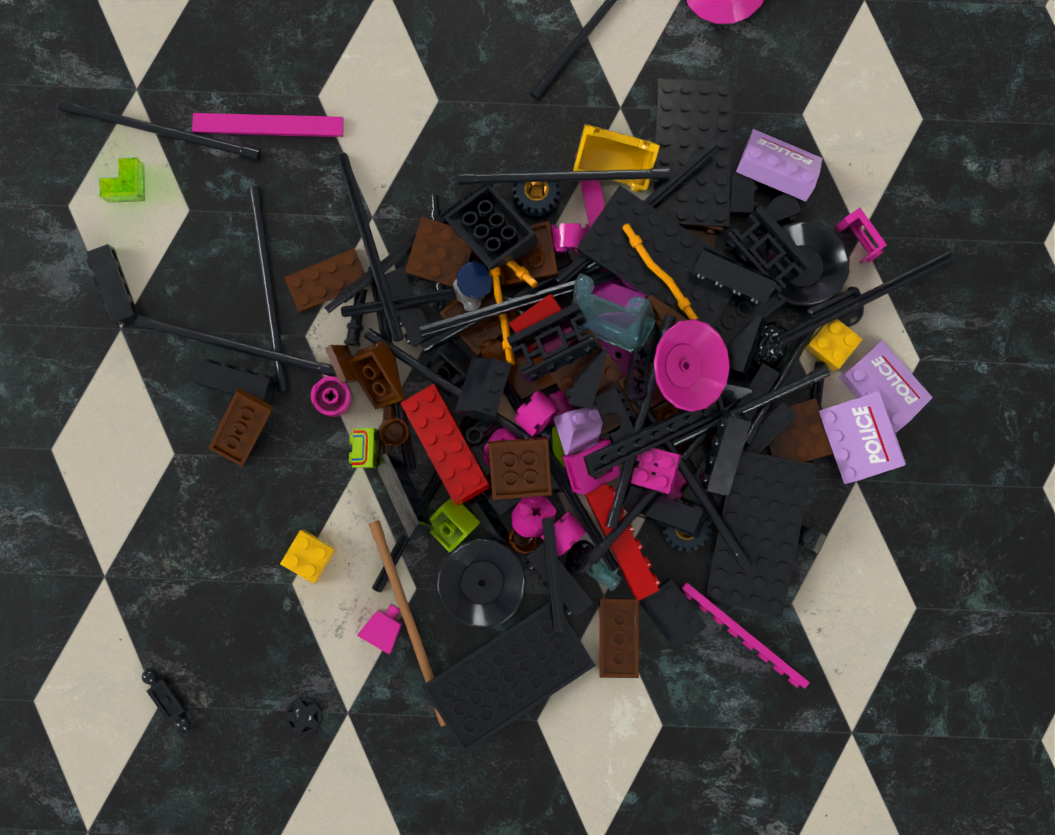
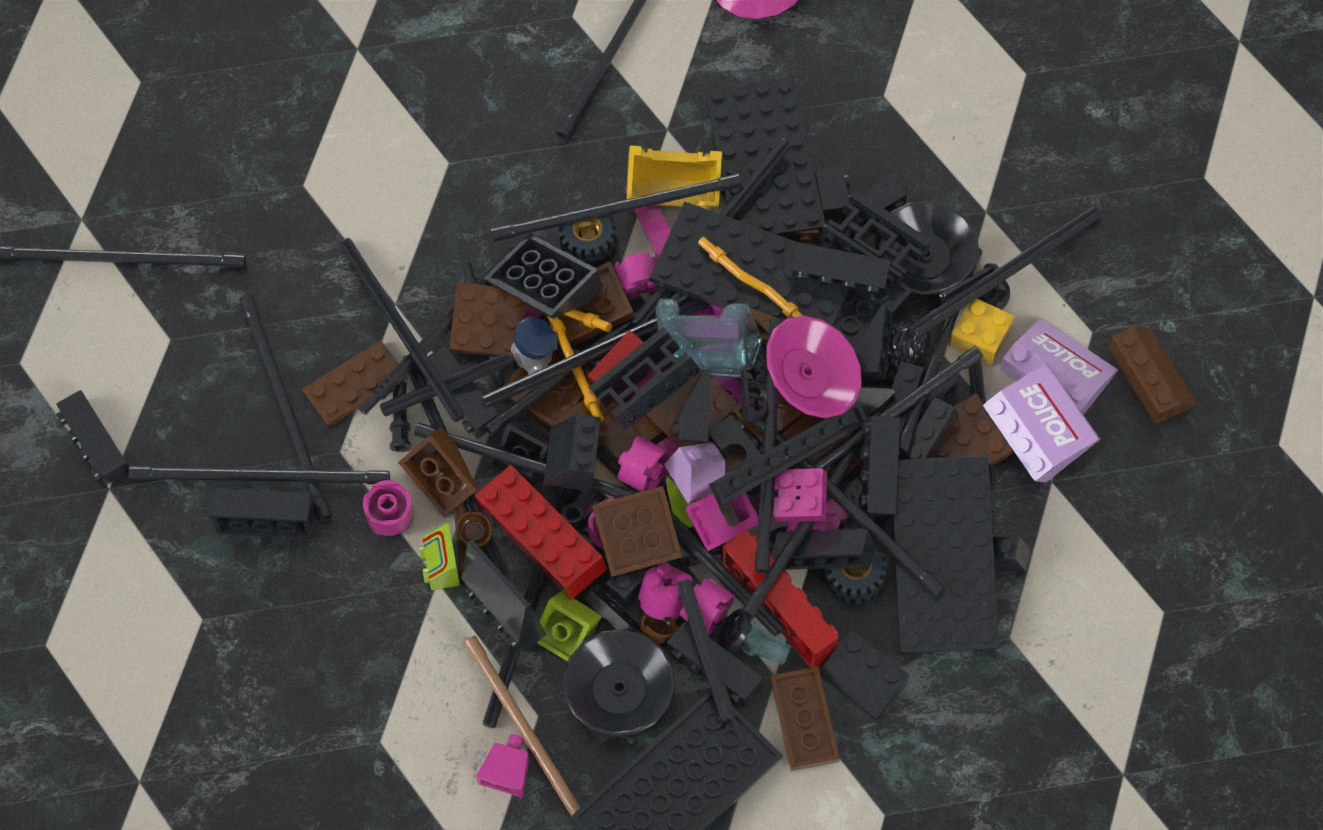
camera: 10 degrees left, 20 degrees down
clear neon green brick [99,158,145,203] -> none
dark pink tile [192,113,344,137] -> none
reddish brown plate [208,388,274,467] -> none
yellow brick [280,530,337,584] -> none
reddish brown tile [325,345,358,383] -> none
dark pink plate [680,582,810,688] -> none
lavender slope [736,129,822,202] -> none
dark pink window [835,208,887,264] -> none
none -> reddish brown slope [1109,327,1197,425]

